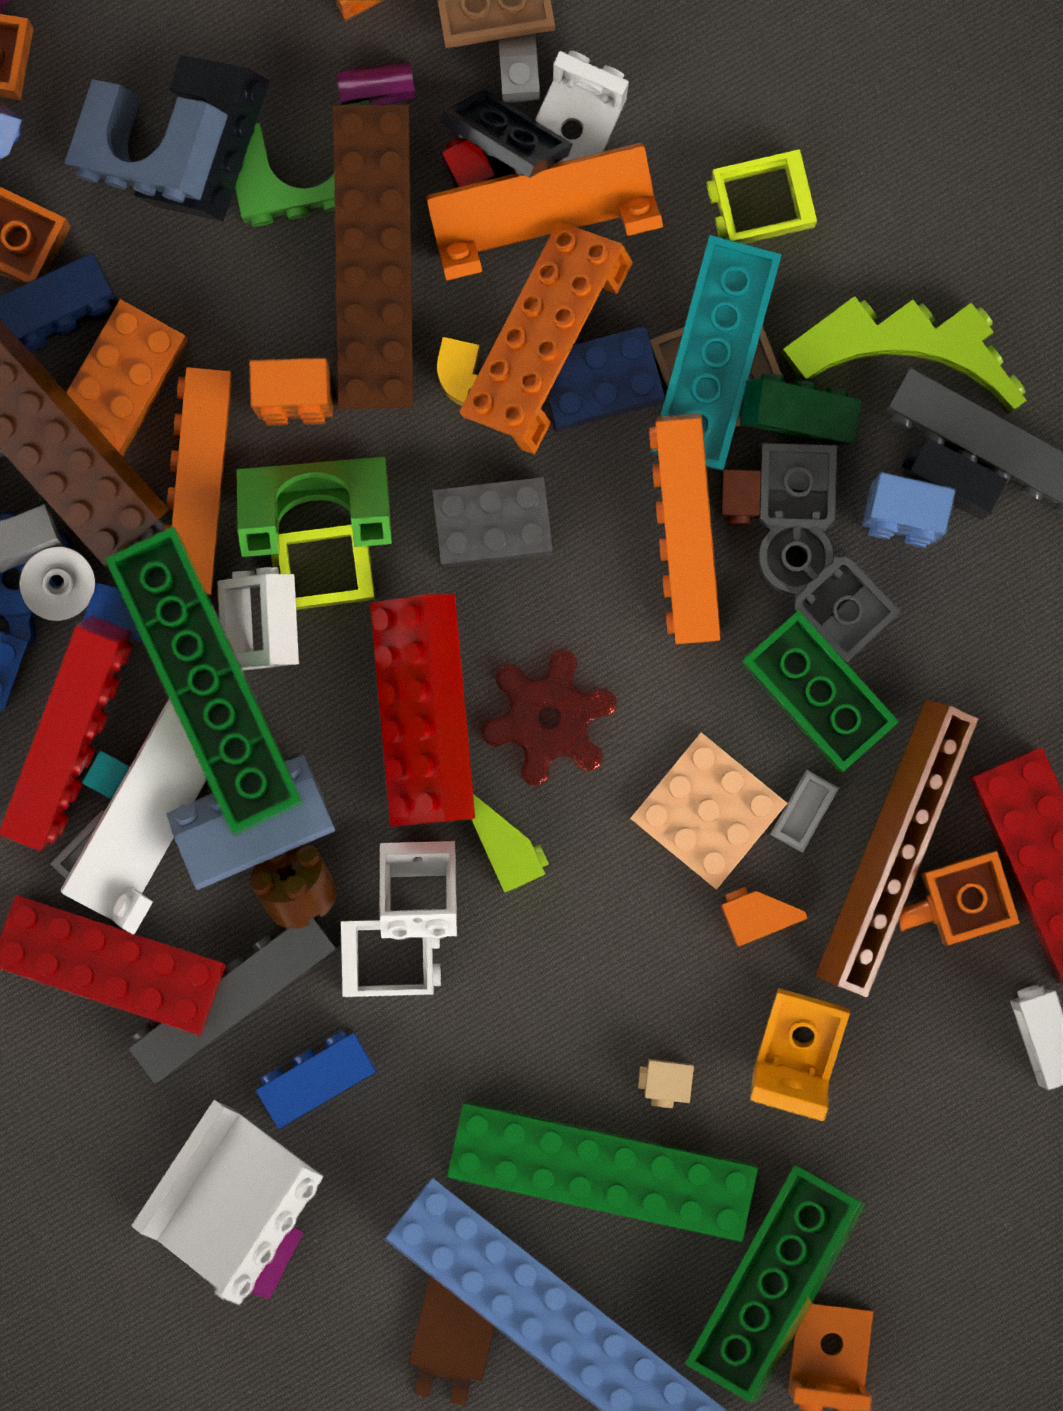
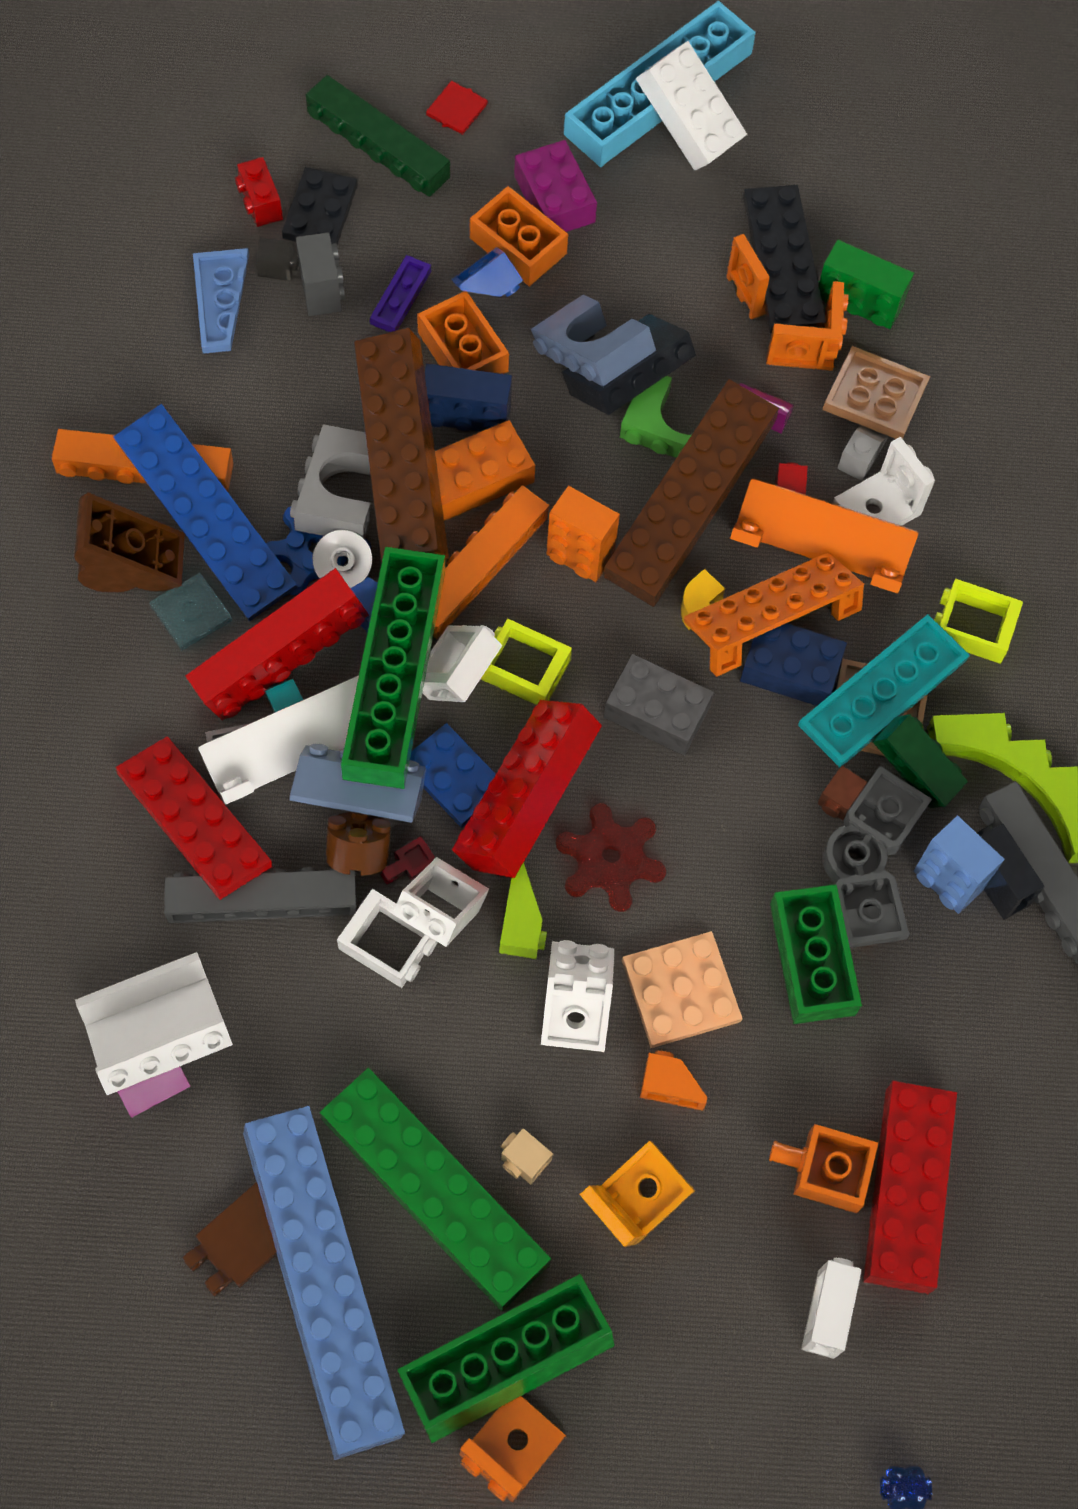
camera: 30 degrees right, 20 degrees down
bright green arch [237,456,392,557] -> none
blue brick [256,1030,377,1129] -> none
black plate [440,89,573,178] -> none
orange brick [649,413,721,644] -> none
light grey tile [770,770,839,853] -> none
dark orange brick [815,699,978,997] -> none
none -> dark red plate [380,836,435,885]
none -> blue plate [410,723,496,828]
none -> white bracket [541,940,614,1052]

